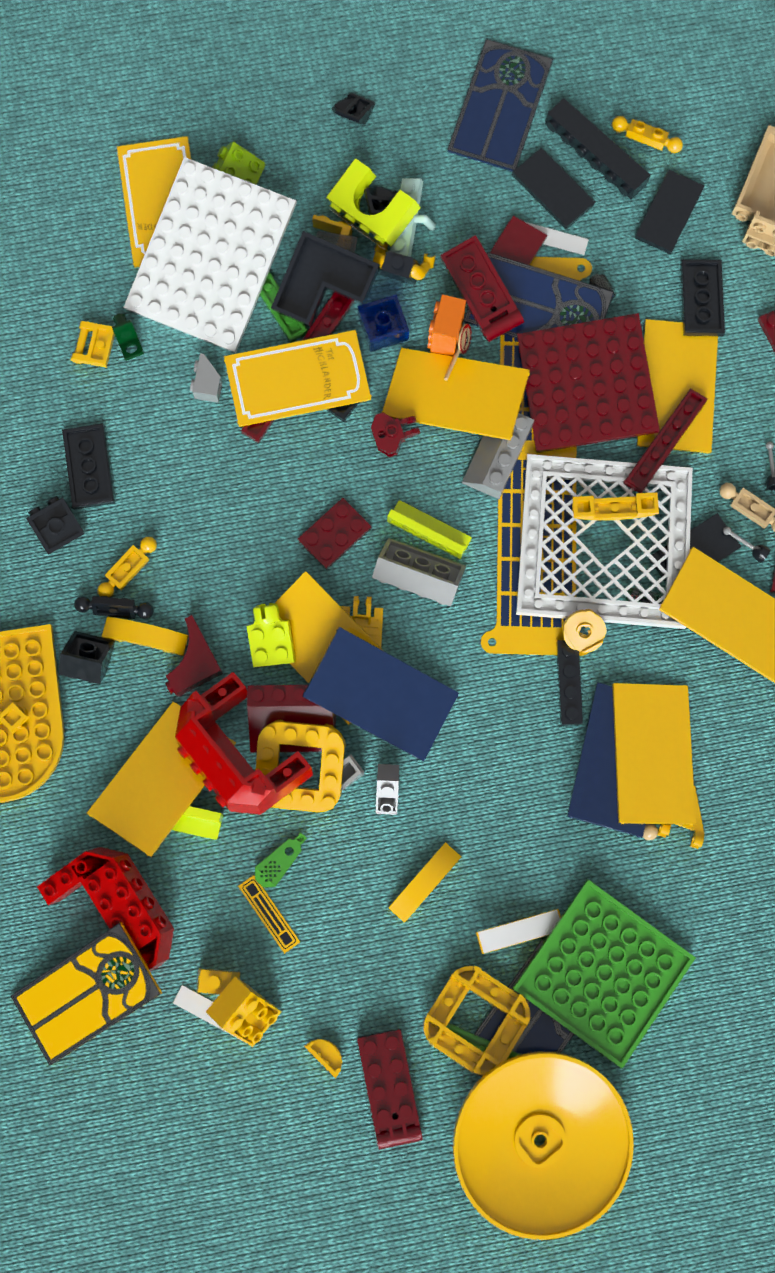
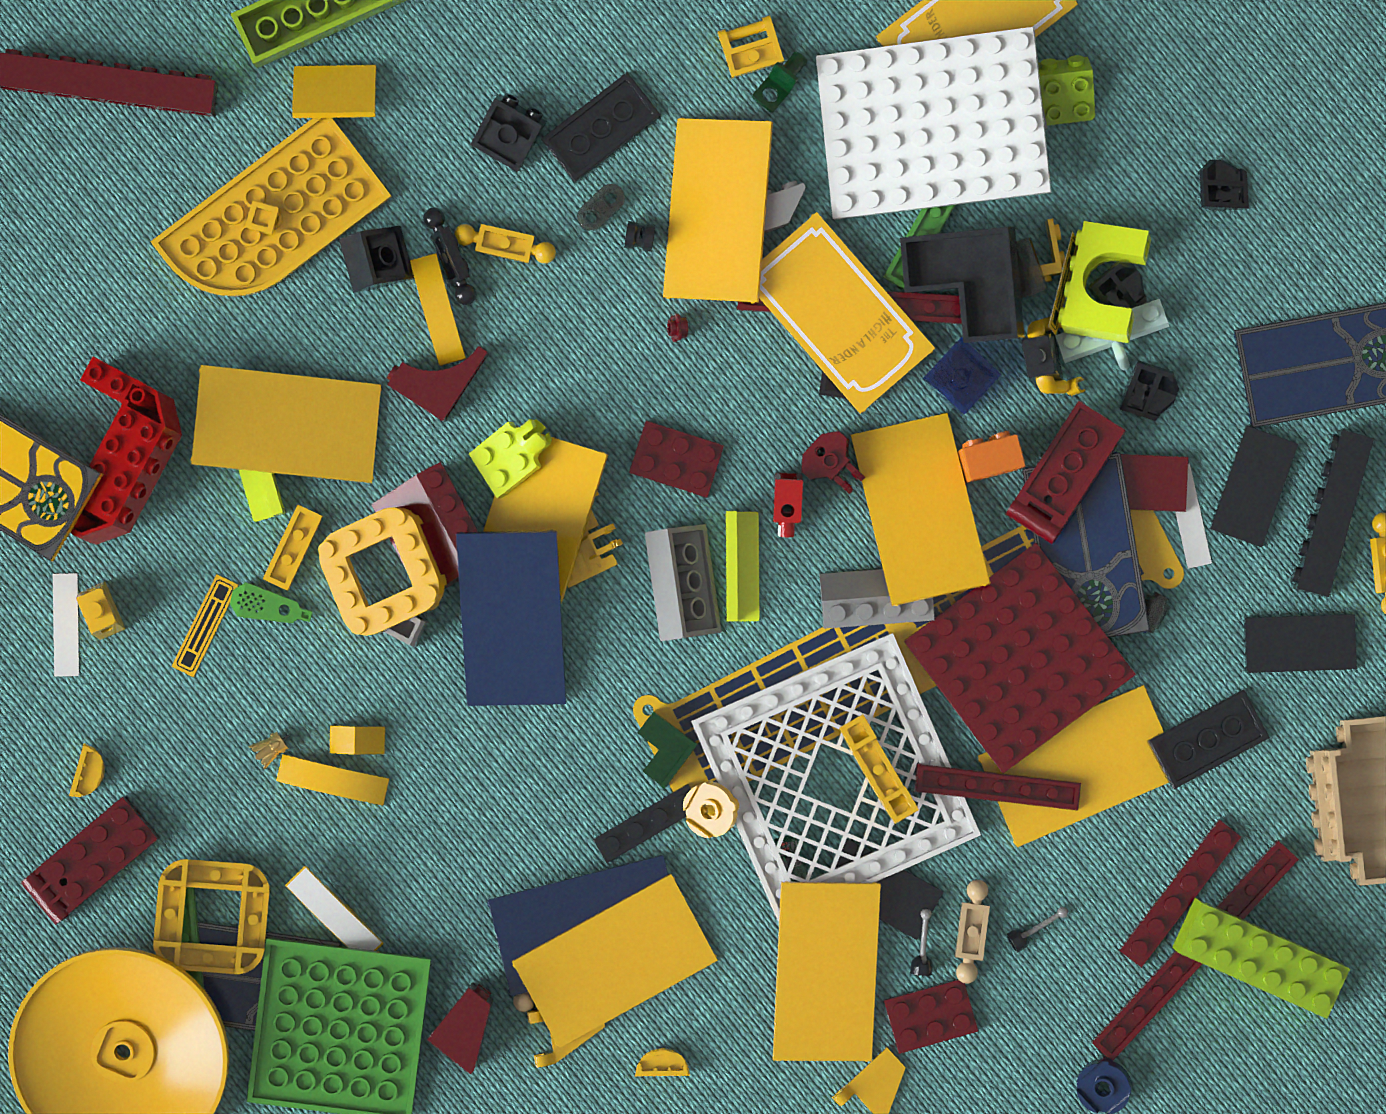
camera: 65 degrees right, 10 degrees up
red wedge [175,672,313,815] -> none
yellow slope [206,977,281,1047] -> none
light grey slope [376,764,399,815] -> none
tan piece [444,324,472,381] -> none
none -> pearl gold piece [248,731,290,770]
none -> yellow plate [263,504,323,591]
none -> yellow slope [329,726,385,755]
none -> dark red slope [427,983,493,1075]
none -> clear smoke plate [577,184,625,231]
none -> black wheel [624,221,656,252]
none -> yellow plate [635,1047,690,1076]
none -> dark green panel [637,711,698,789]
none -> yellow piece [663,118,773,303]
none -> dark red plate [667,313,688,342]
none -> red torso [773,472,803,537]
none -> black slope [1120,360,1179,421]

